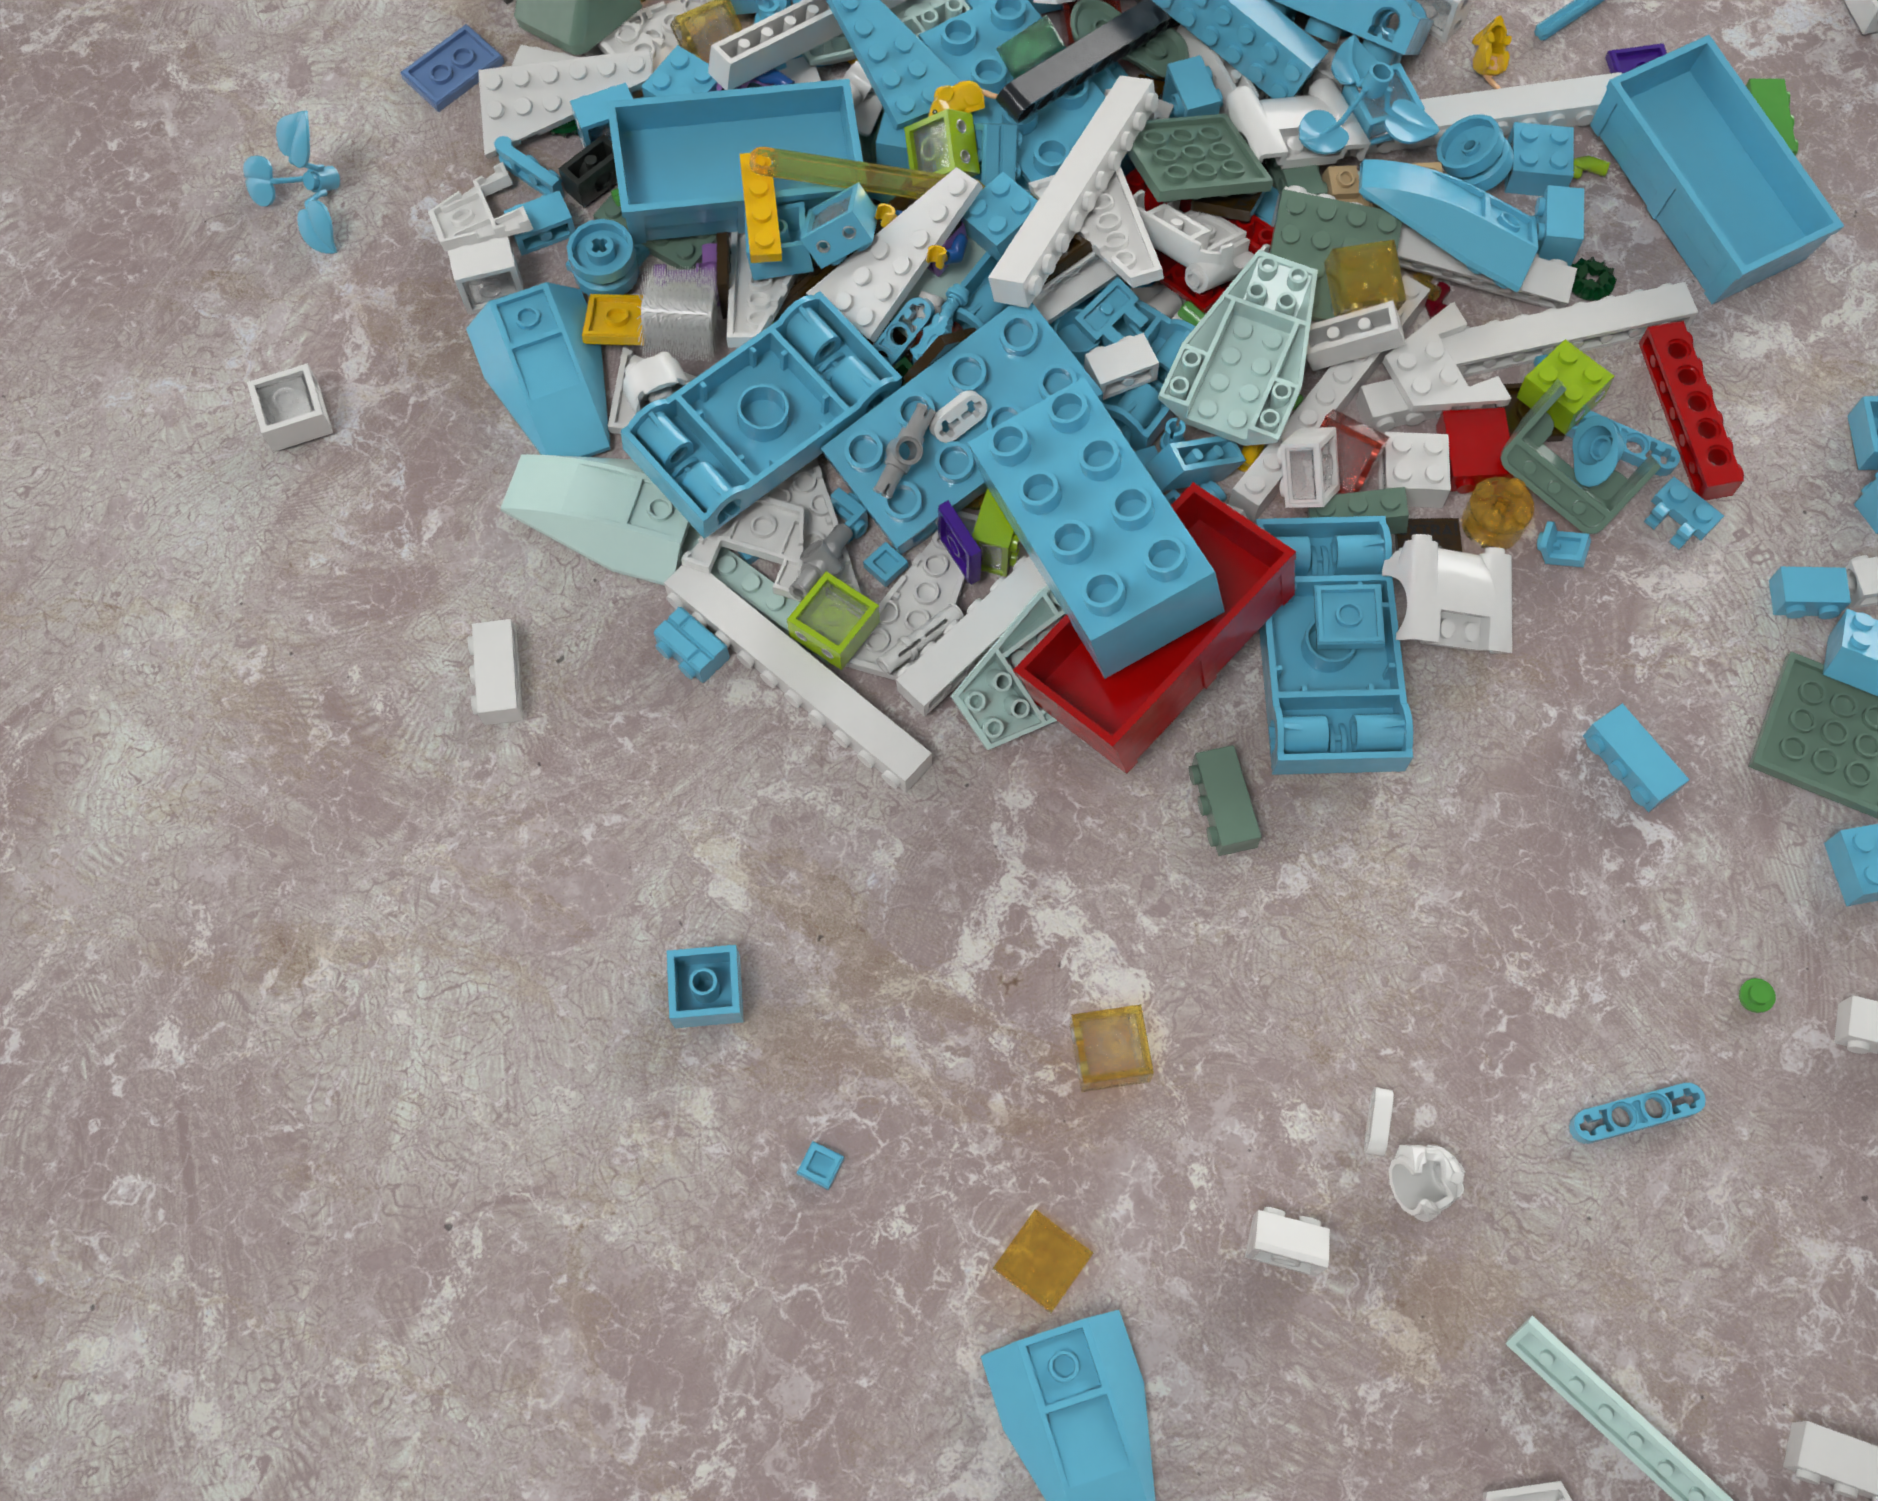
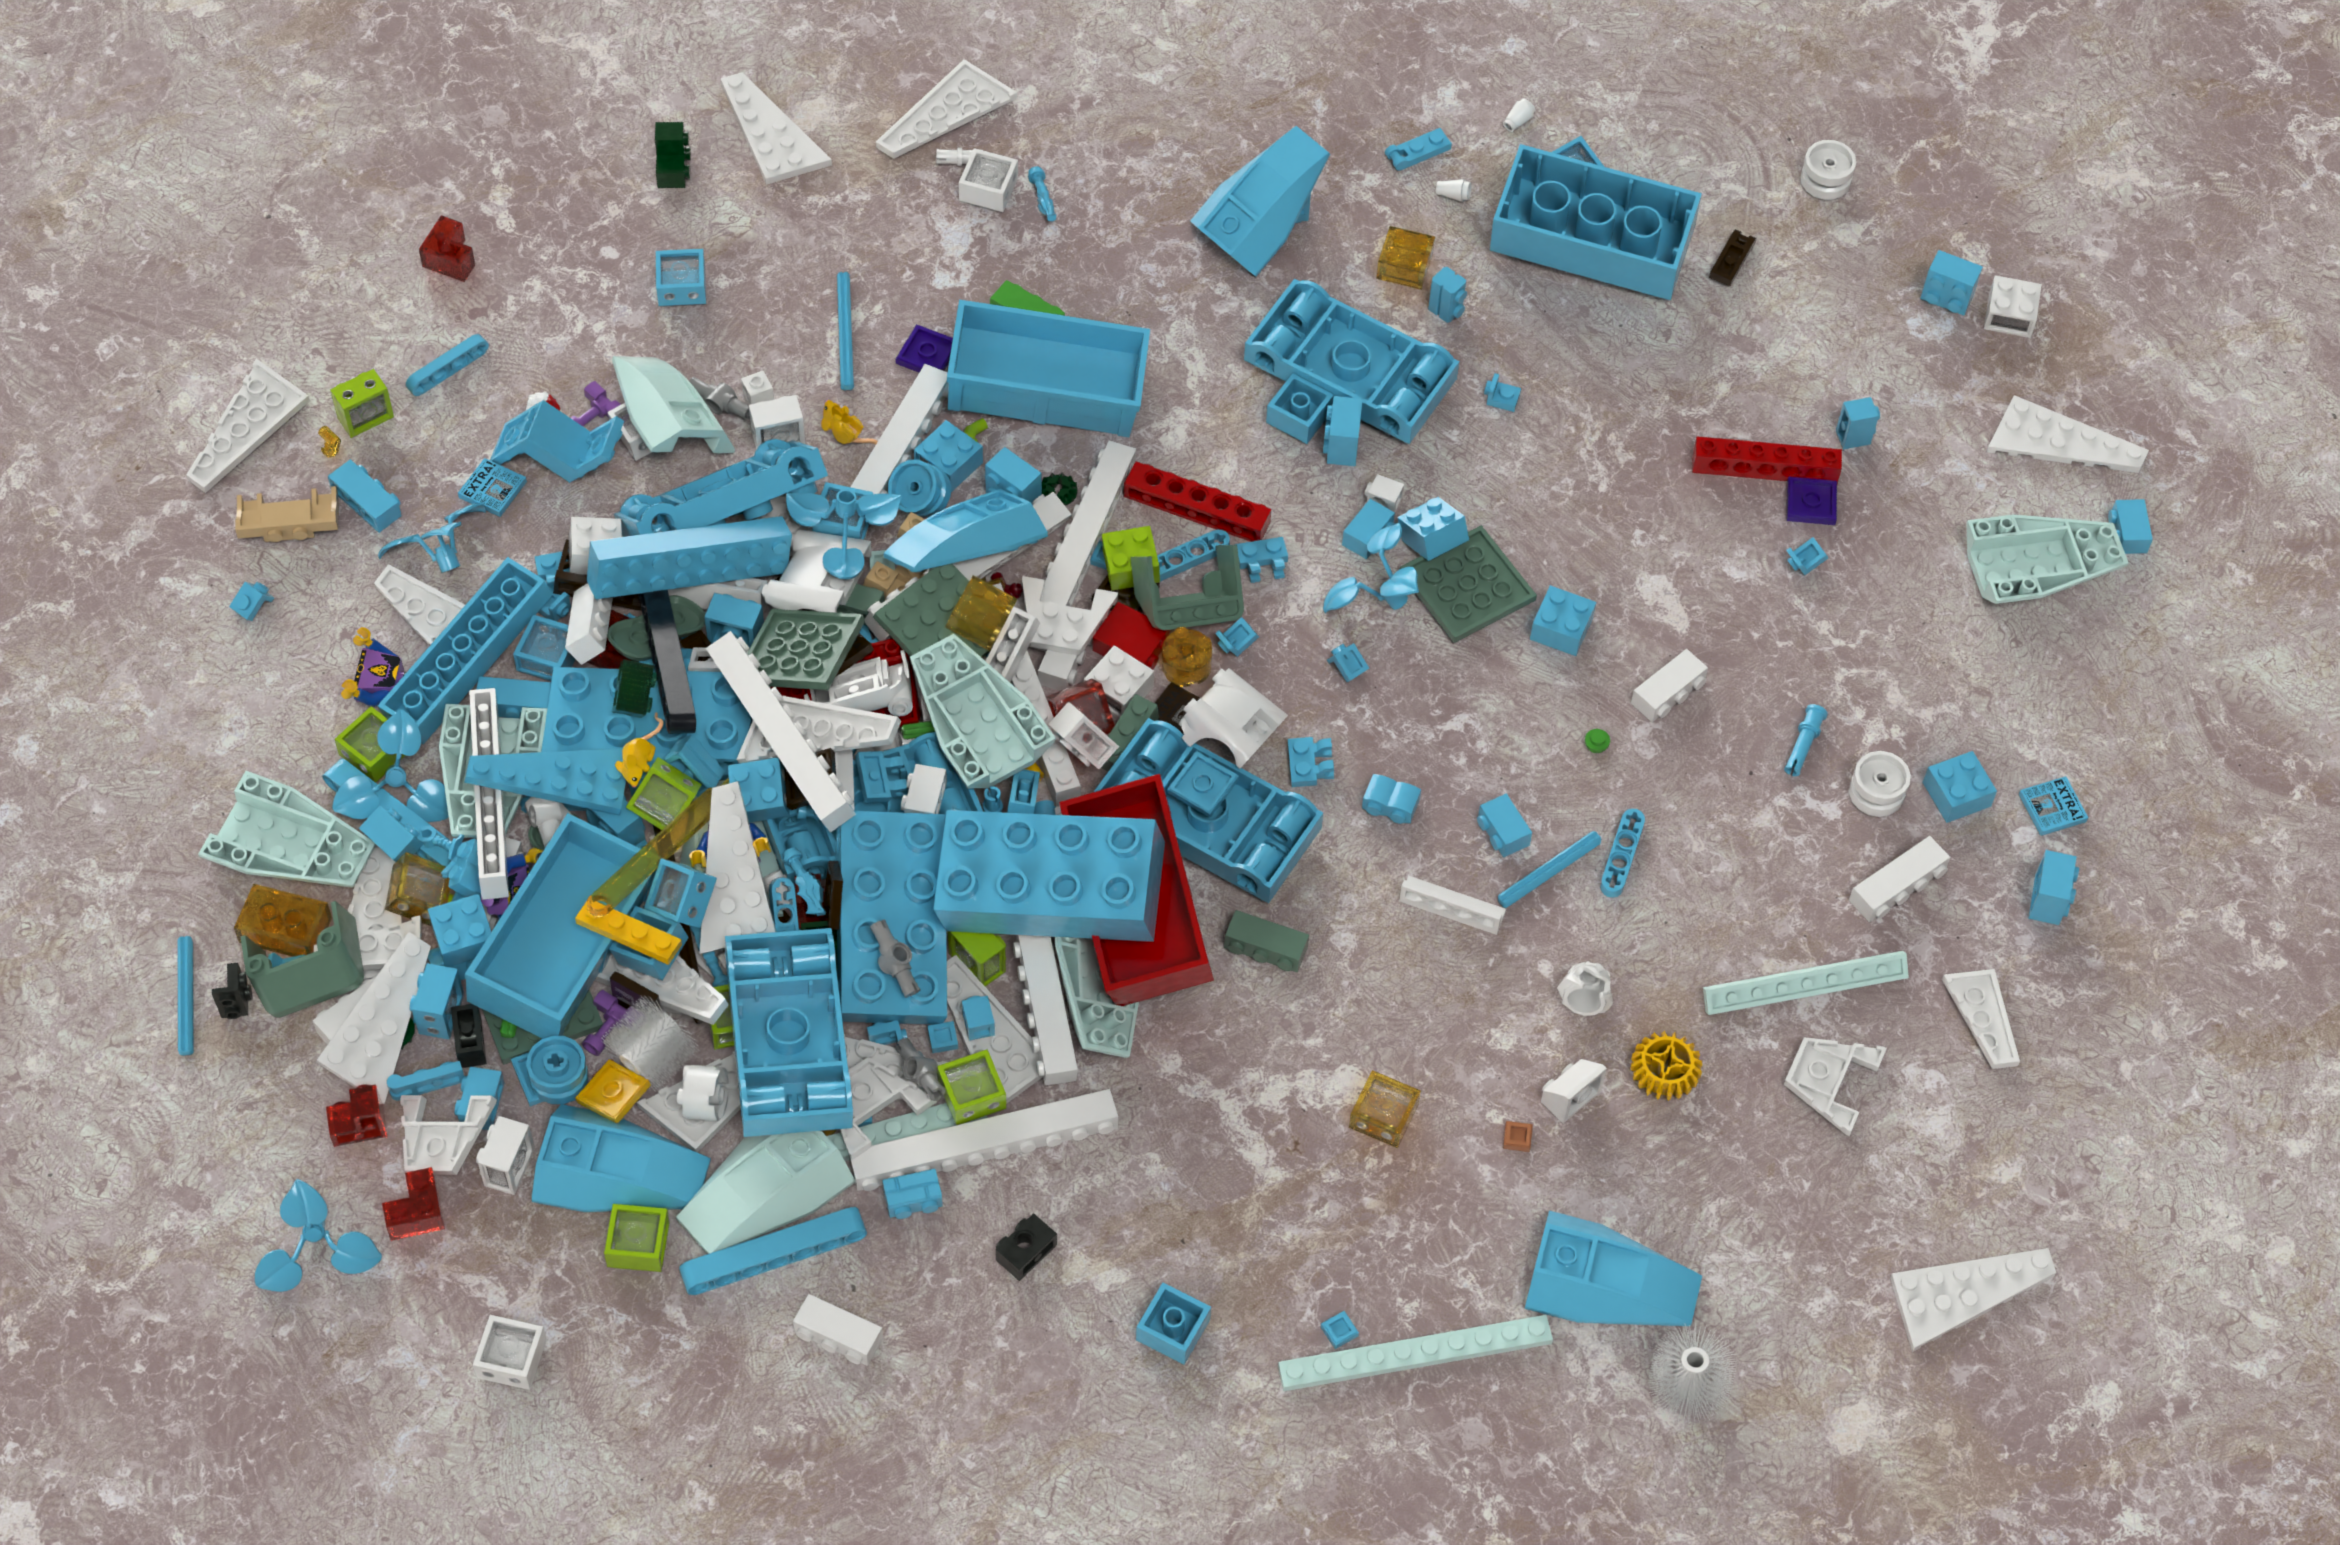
camera: 60 degrees left, 10 degrees down
medium blue tile [400,24,505,112] -> none
white pin [876,602,964,675] -> none
white beam [929,390,987,443] -> none
dark purple tile [938,500,981,585] -> none
clear yellow tile [992,1209,1094,1314] -> none
white beam [1364,1087,1394,1156] -> none
medium azure piece [1573,415,1624,487] -> none
medium azure brick [1583,703,1689,813] -> none
none -> clear red brick [326,1084,388,1147]
none -> clear red brick [382,1167,445,1241]
none -> piece [604,1204,670,1272]
none -> medium azure beam [679,1207,867,1295]
none -> medium azure brick [962,996,995,1041]
none -> pearl dark grey brick [996,1213,1057,1281]
none -> light aqua plate [1278,1315,1553,1391]
none -> medium azure plate [1288,737,1334,787]
none -> medium azure plant [1323,523,1419,613]
none -> medium azure bracket [1327,643,1369,682]
none -> medium azure brick [1362,774,1421,824]
none -> white fence [1399,875,1506,935]
none -> medium azure brick [1477,793,1532,858]
none -> medium azure axle [1497,831,1602,908]
none -> nougat tile [1503,1121,1533,1152]
none -> yellow gear [1630,1030,1703,1101]

